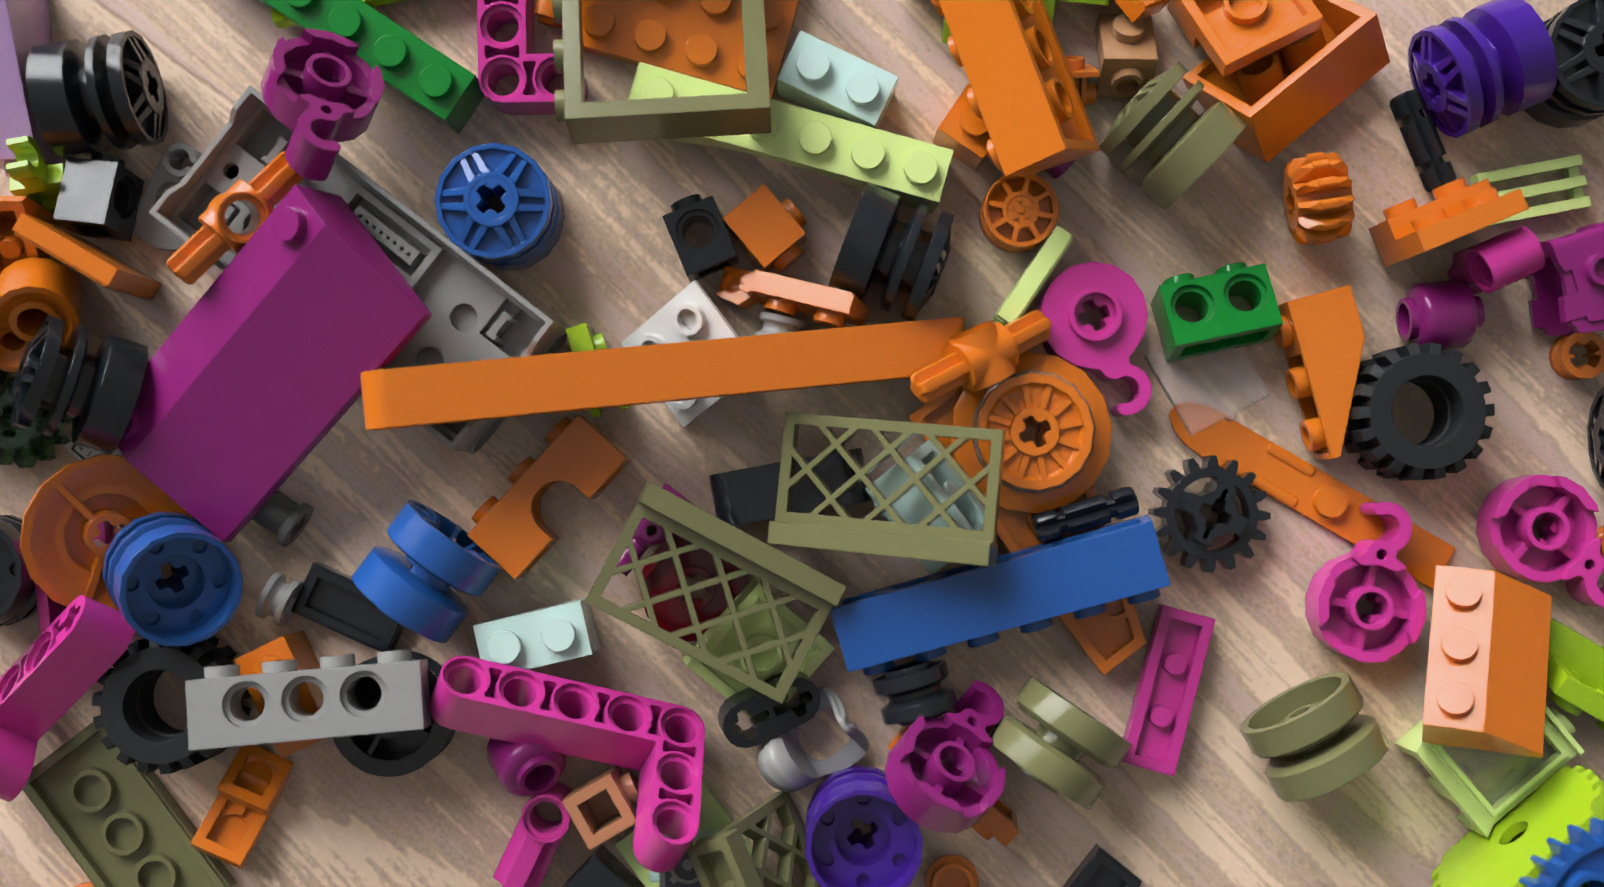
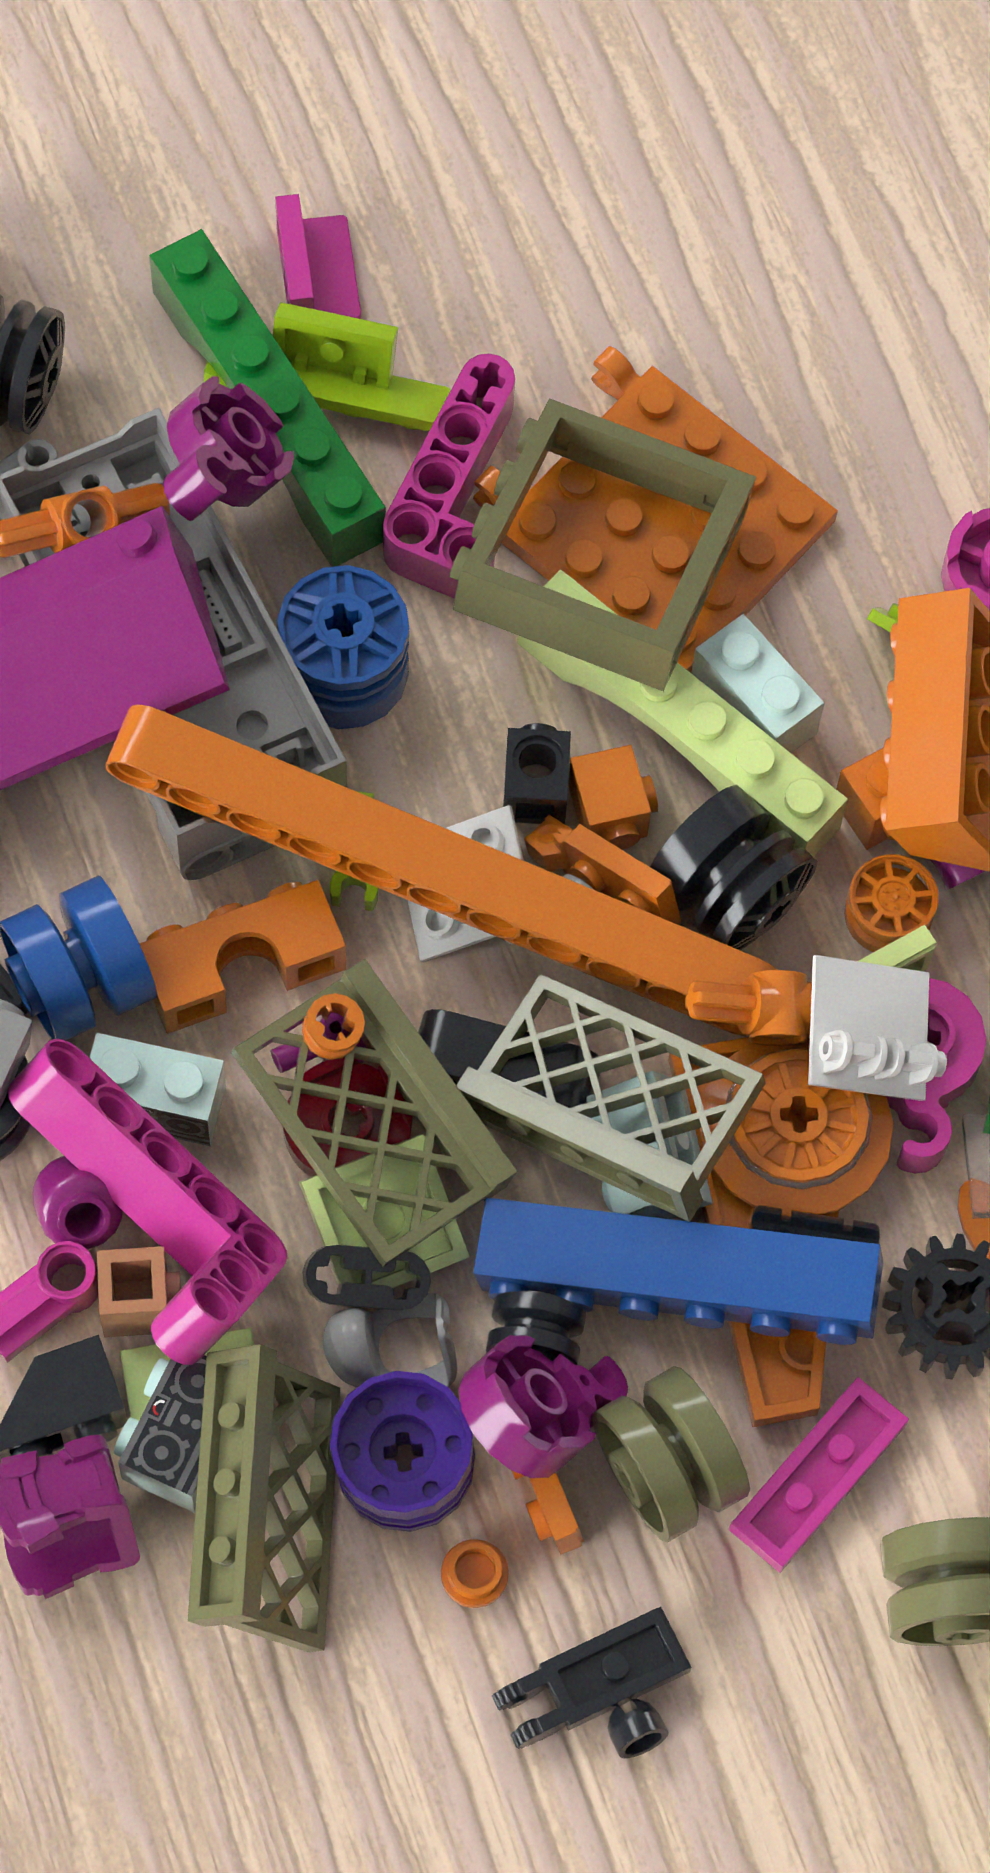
camera: 20 degrees right, 20 degrees down
none -> orange bush [302,993,365,1060]
none -> white hinge [808,955,947,1101]

